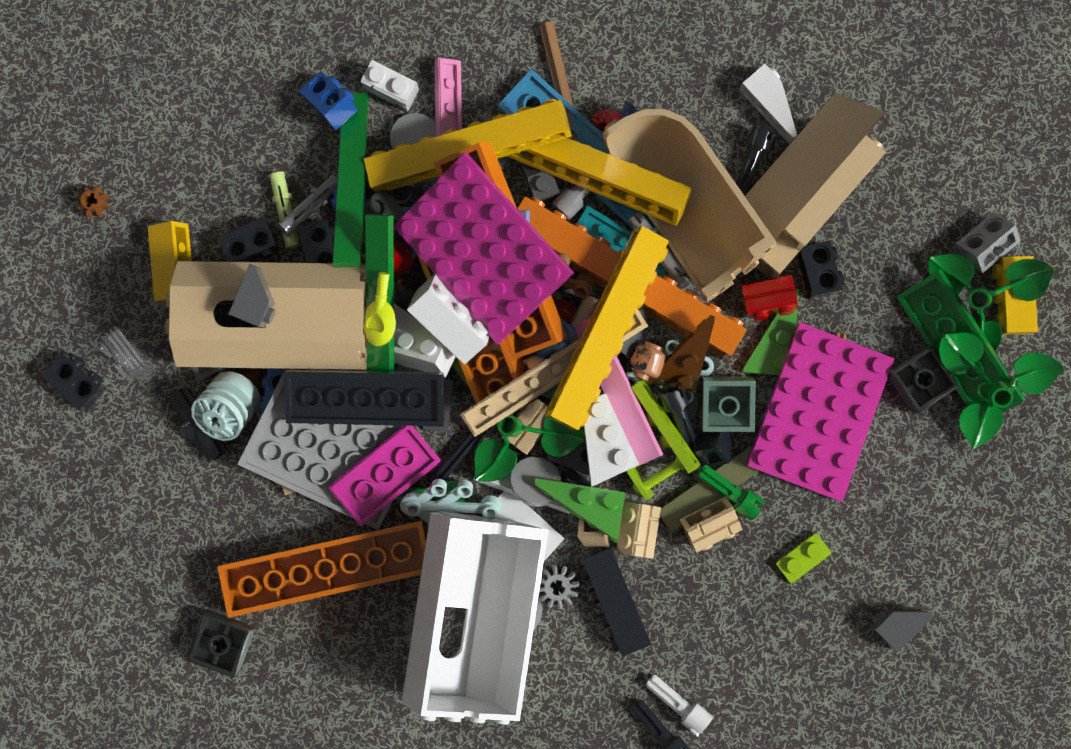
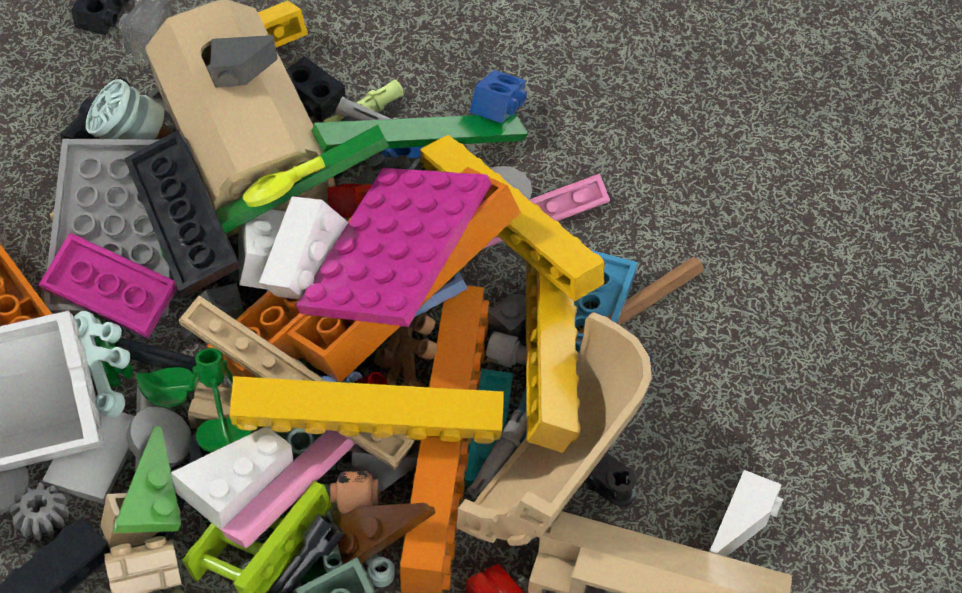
camera: 65 degrees right, 30 degrees down
white brick [361,60,419,111] -> none
black piece [736,125,776,196] -> none

